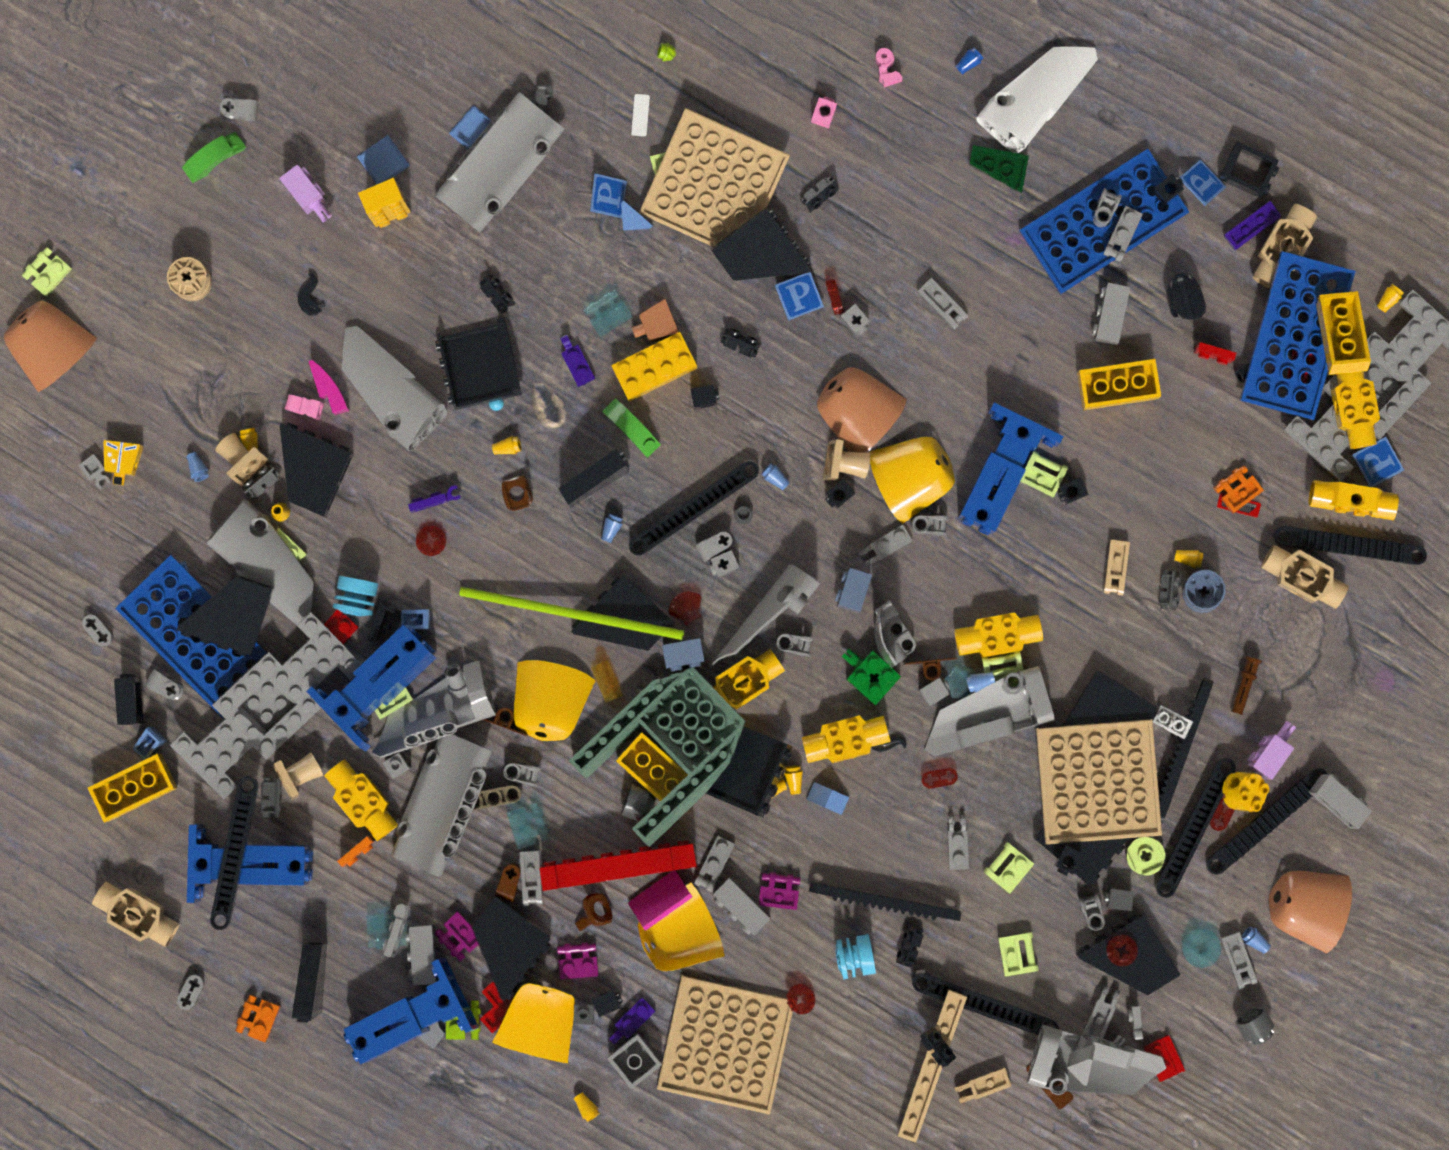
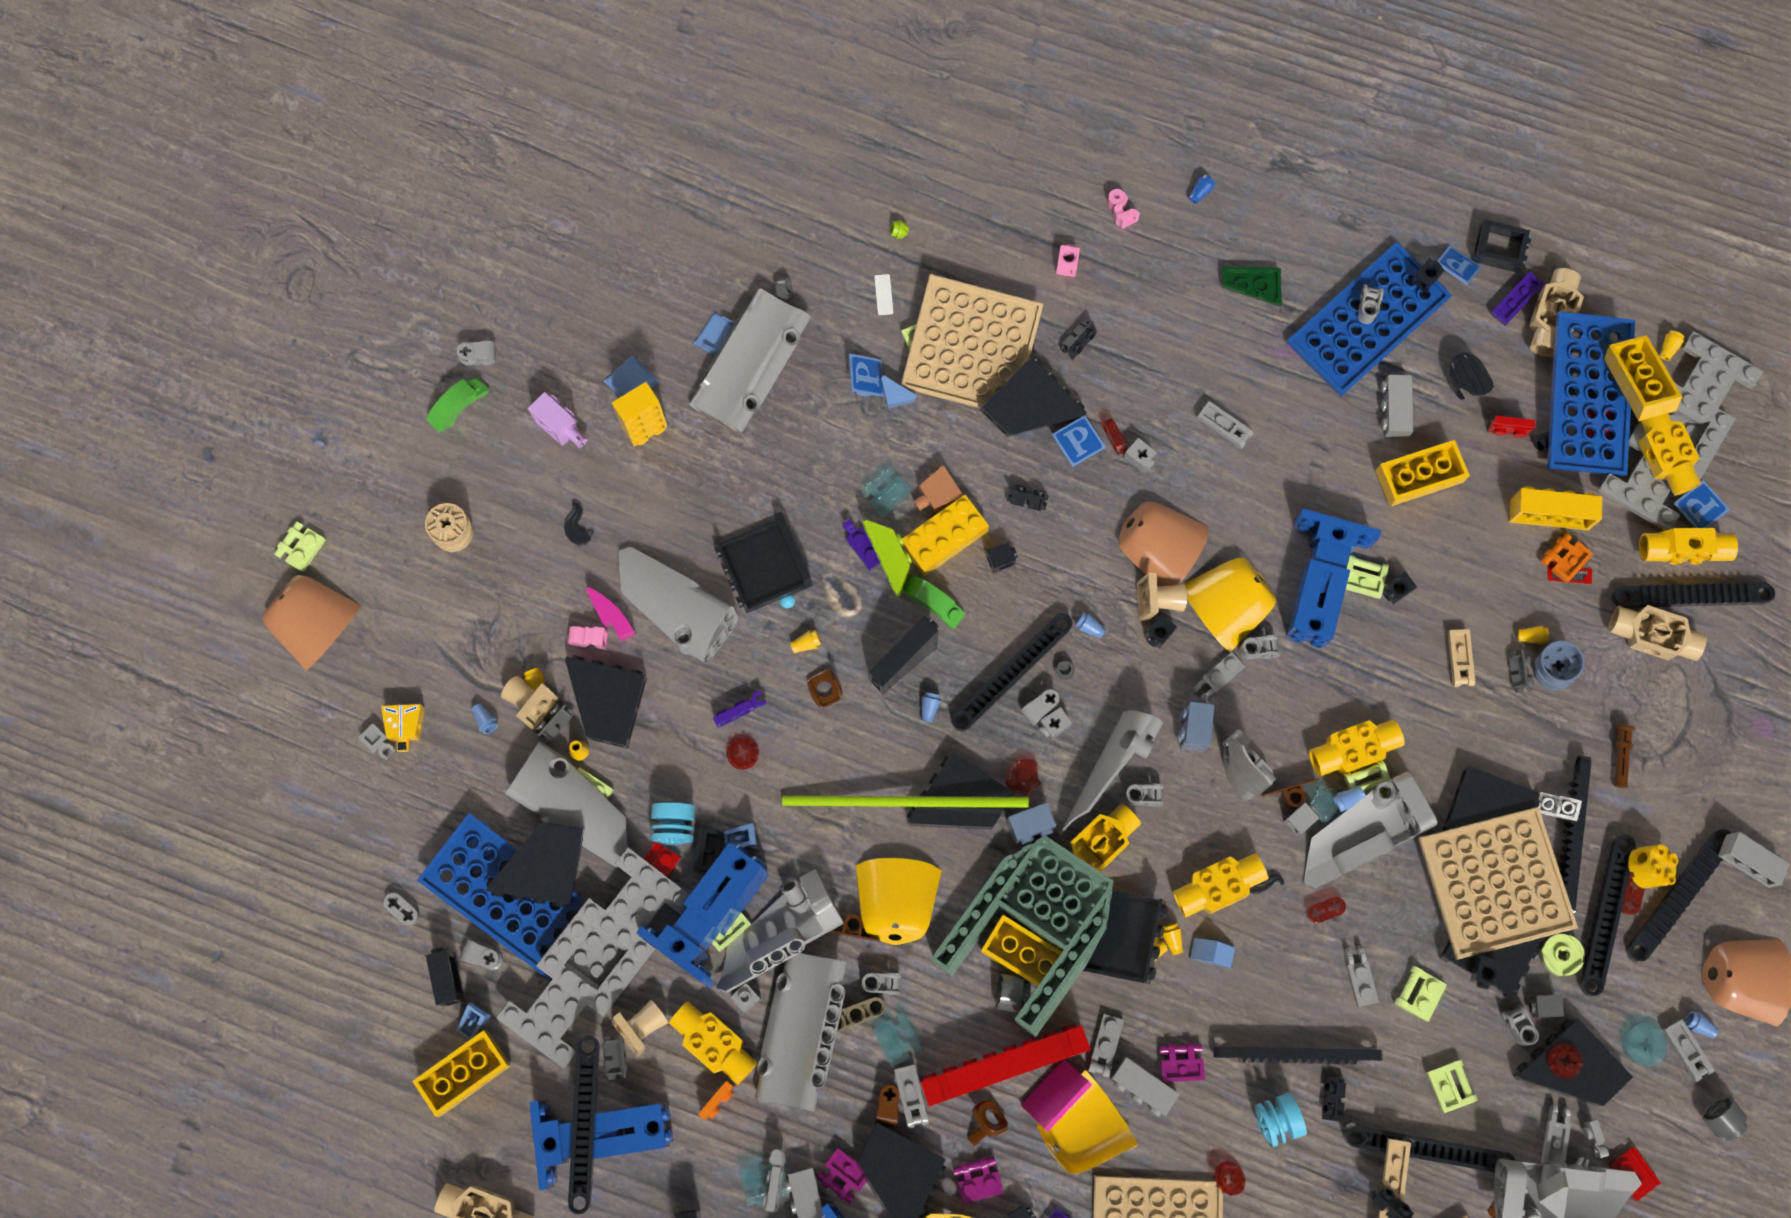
camera: 15 degrees left, 10 degrees down
black hinge [479,275,515,314] -> none
clear yellow hinge [591,660,623,703] -> none
green brick [841,648,901,705] -> none
white panel [976,47,1098,153] -> none
light grey plate [1103,206,1143,262] -> none
lavender brick [1247,721,1296,780] -> none
none -> lime wedge [863,520,912,598]
none -> yellow brick [1509,486,1602,531]

